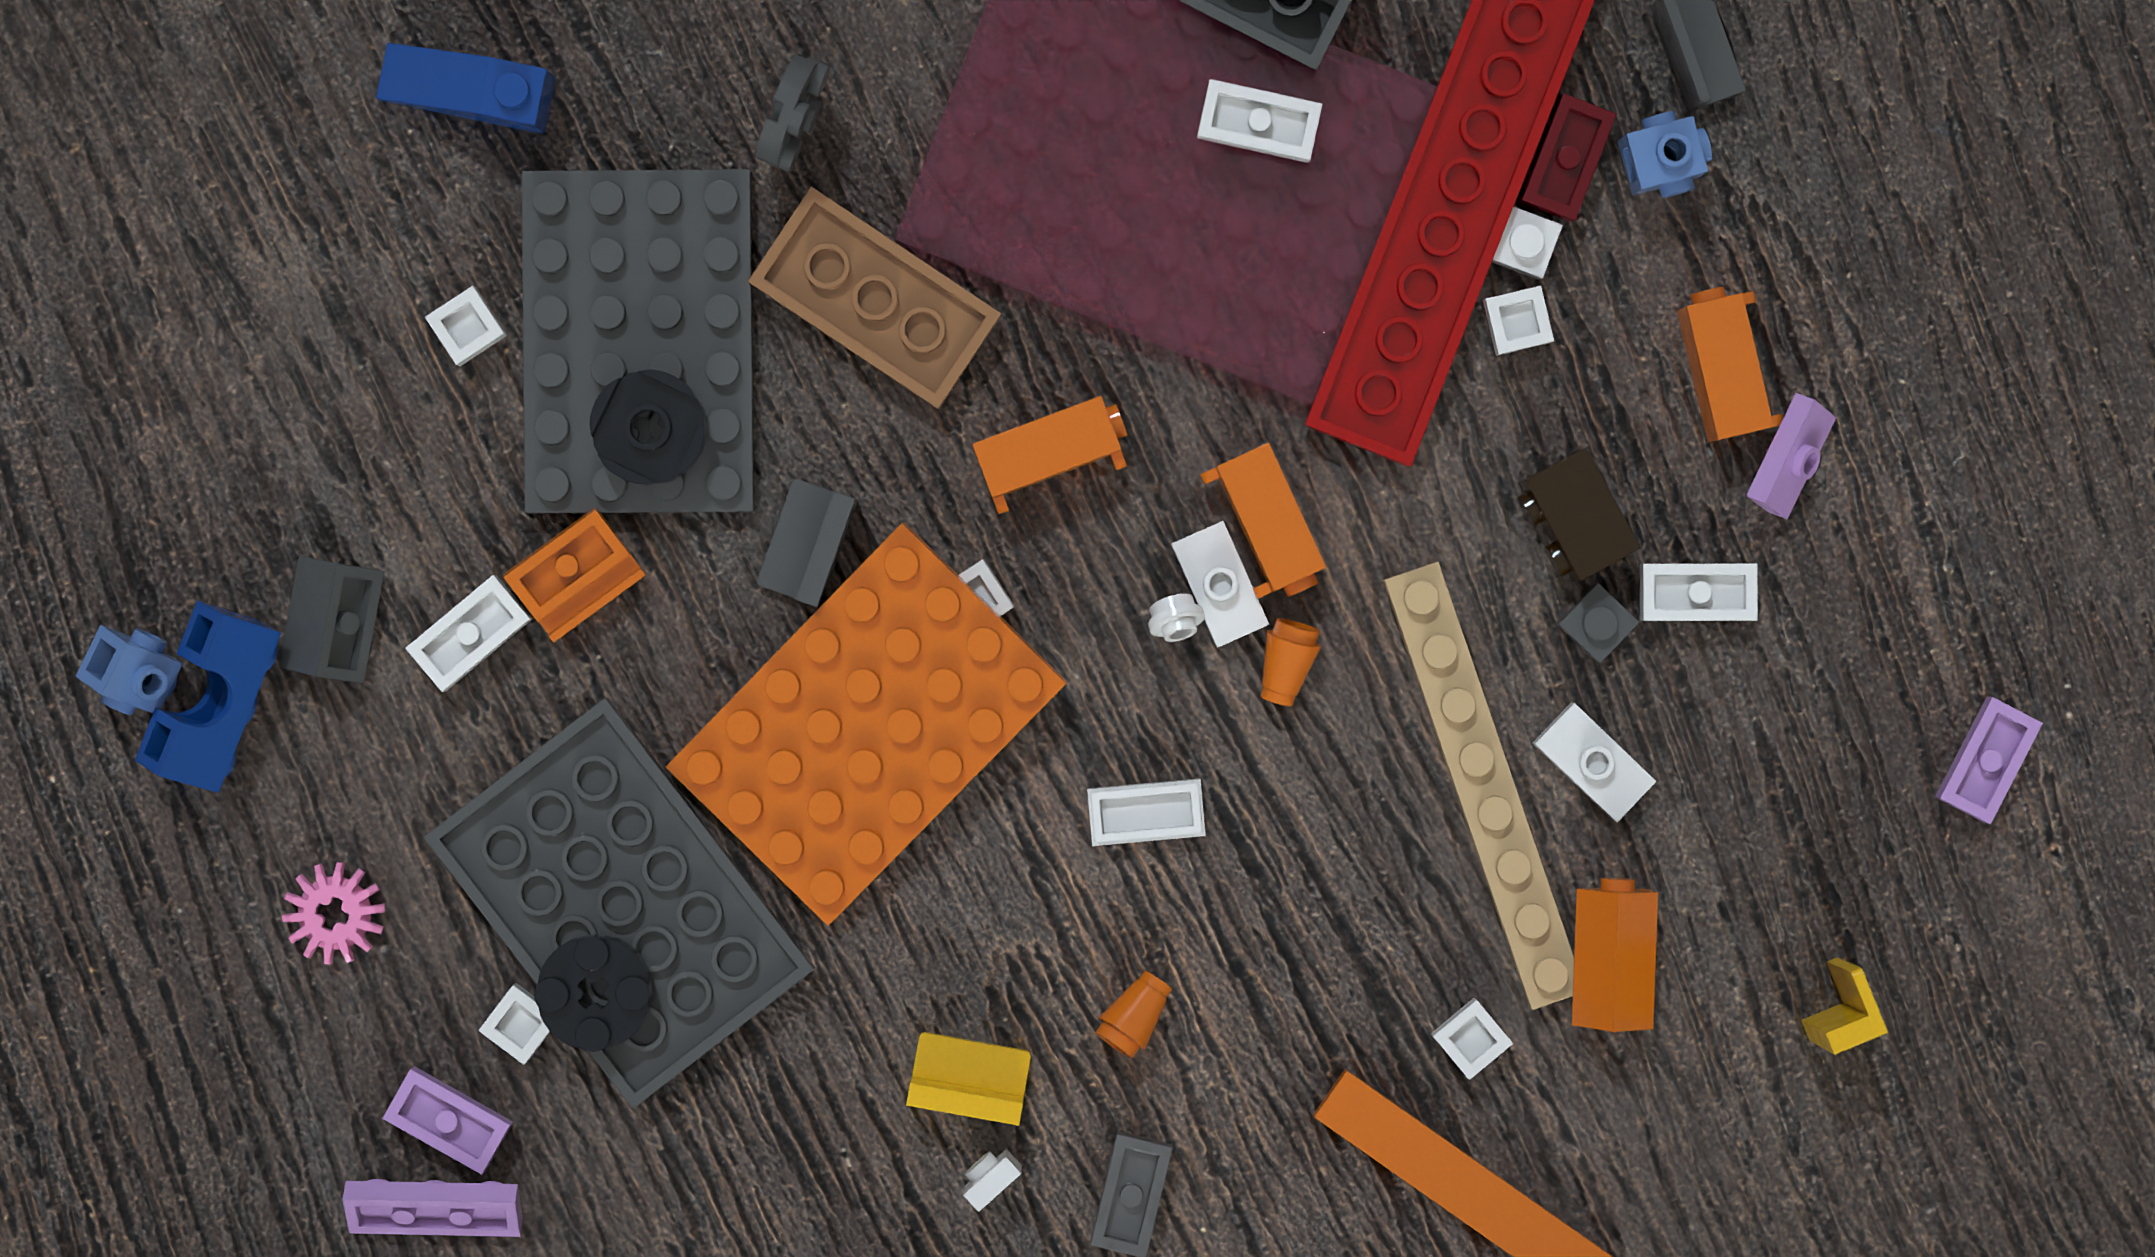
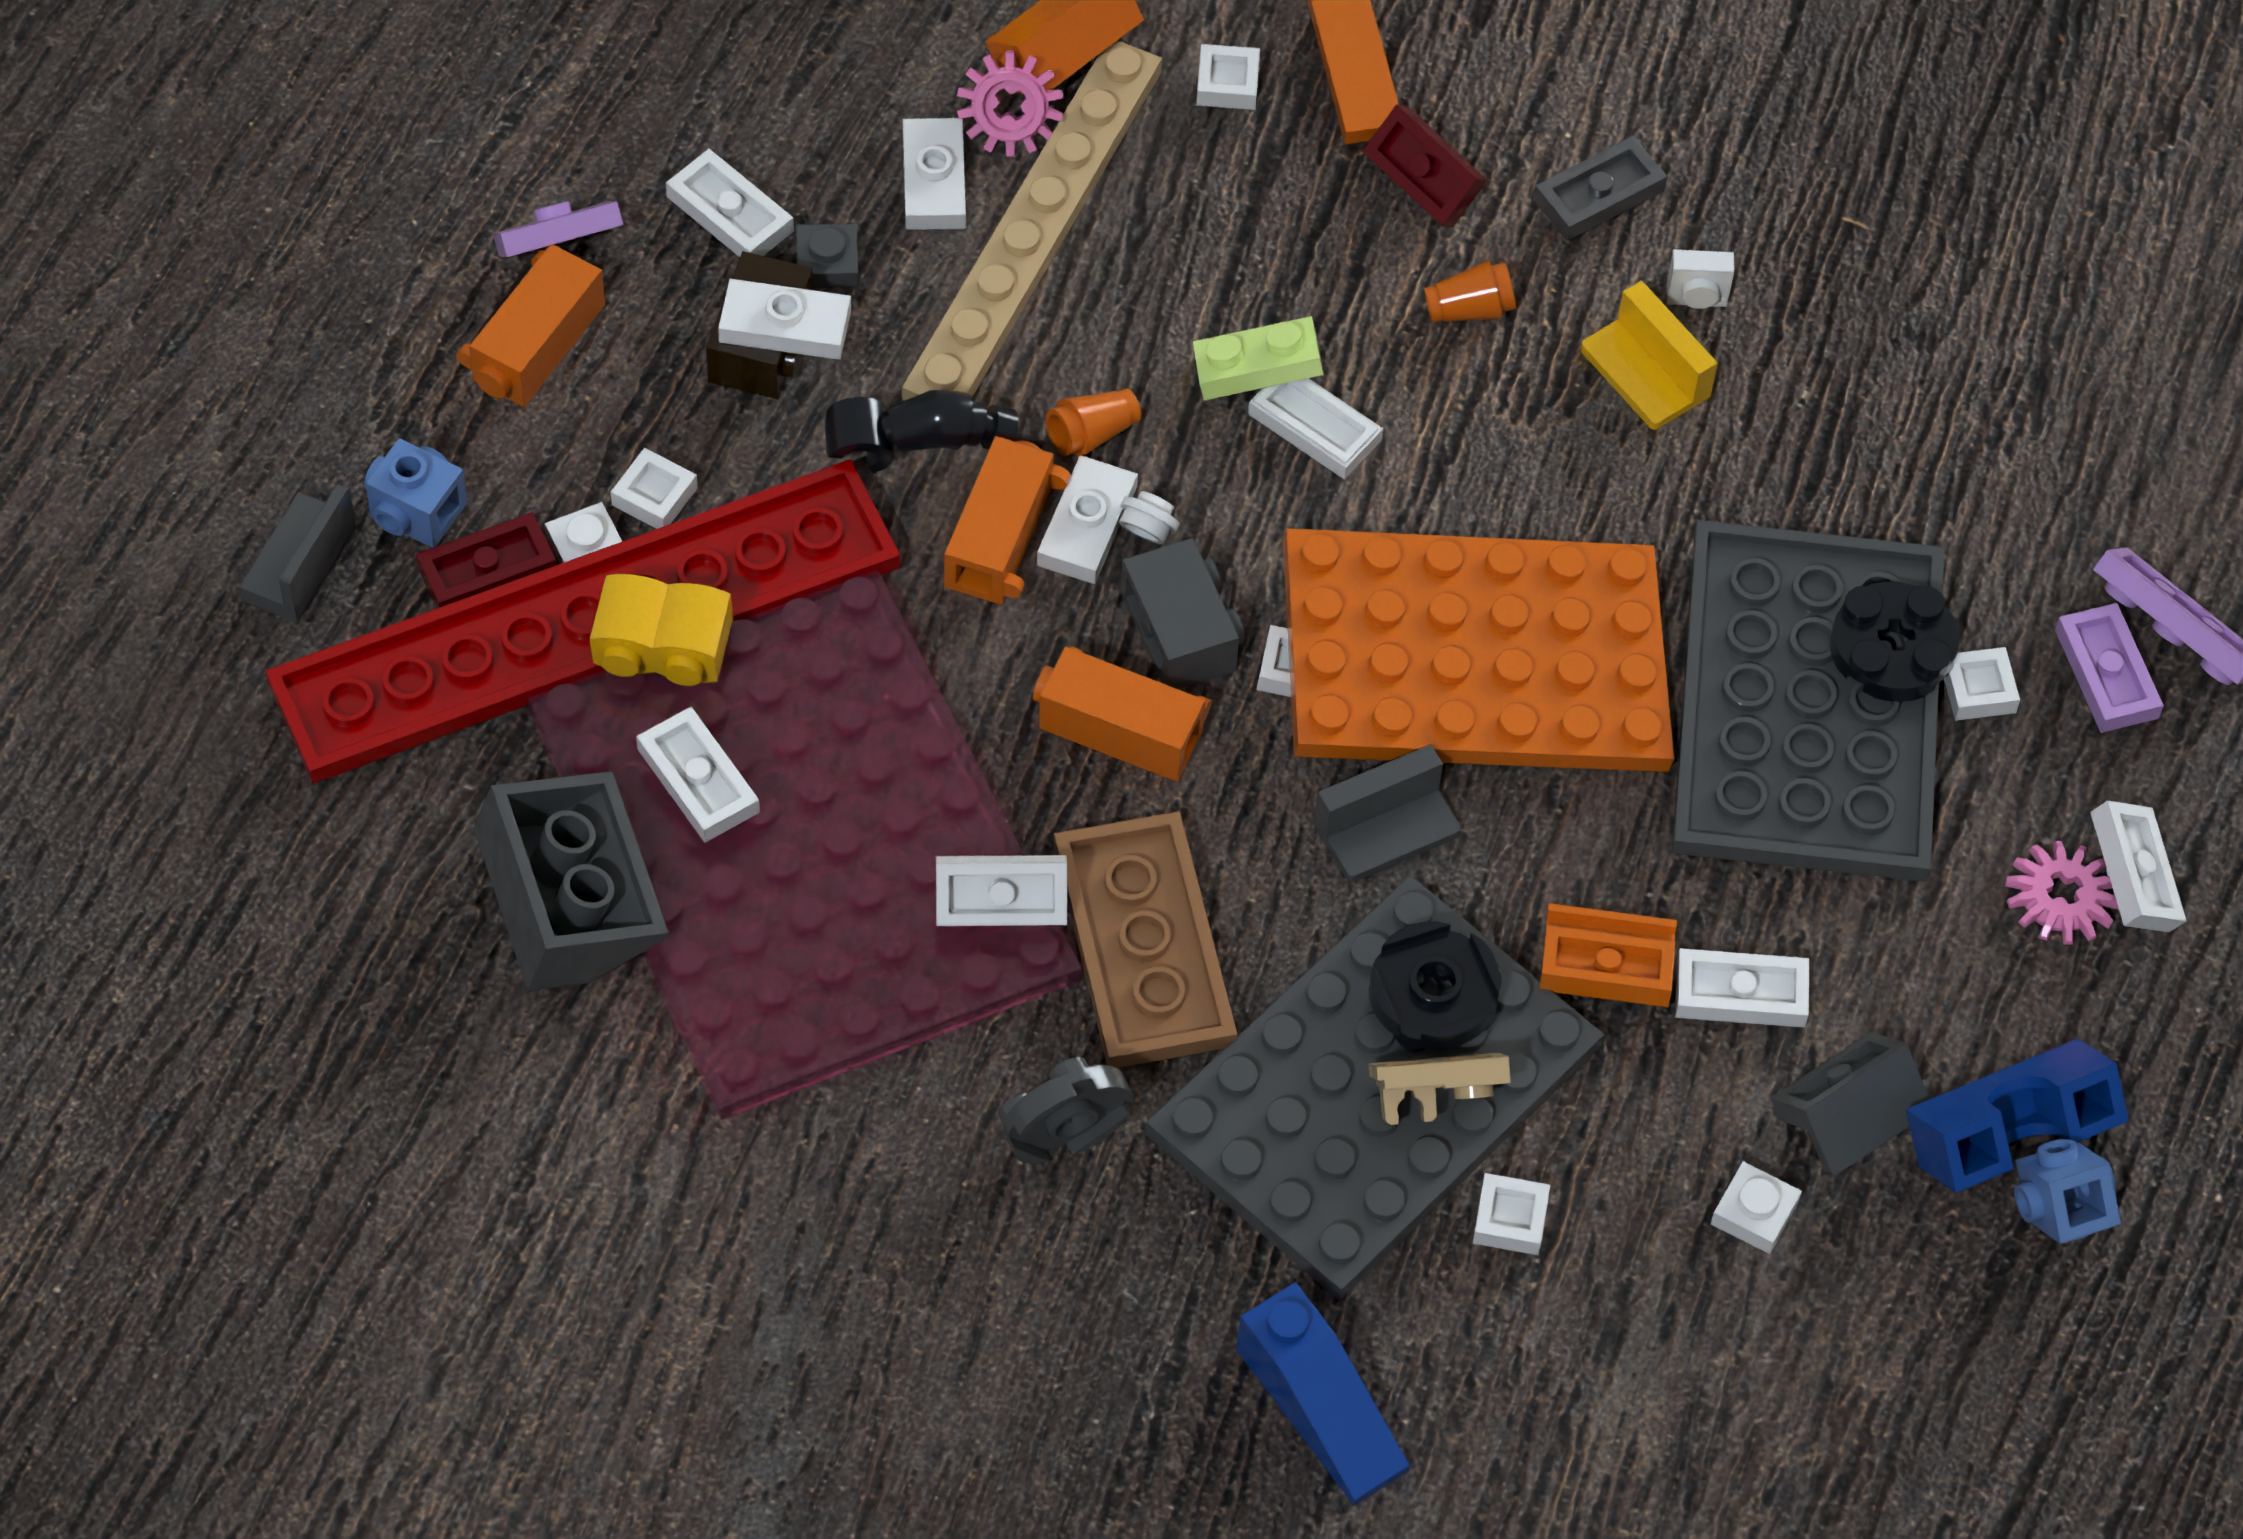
camera: 140 degrees left, 30 degrees down
none -> yellow brick [590,574,733,686]
none -> white plate [718,279,851,360]
none -> black piece [825,390,1044,474]
none -> white plate [936,855,1067,926]
none -> bright pink gear [957,51,1063,157]
none -> dark grey brick [1121,538,1245,689]
none -> yellowish green plate [1193,316,1324,401]
none -> dark red plate [1362,104,1488,227]
none -> tan plate [1368,1053,1511,1125]
none -> white plate [1711,1161,1802,1254]
none -> white plate [2090,800,2187,933]

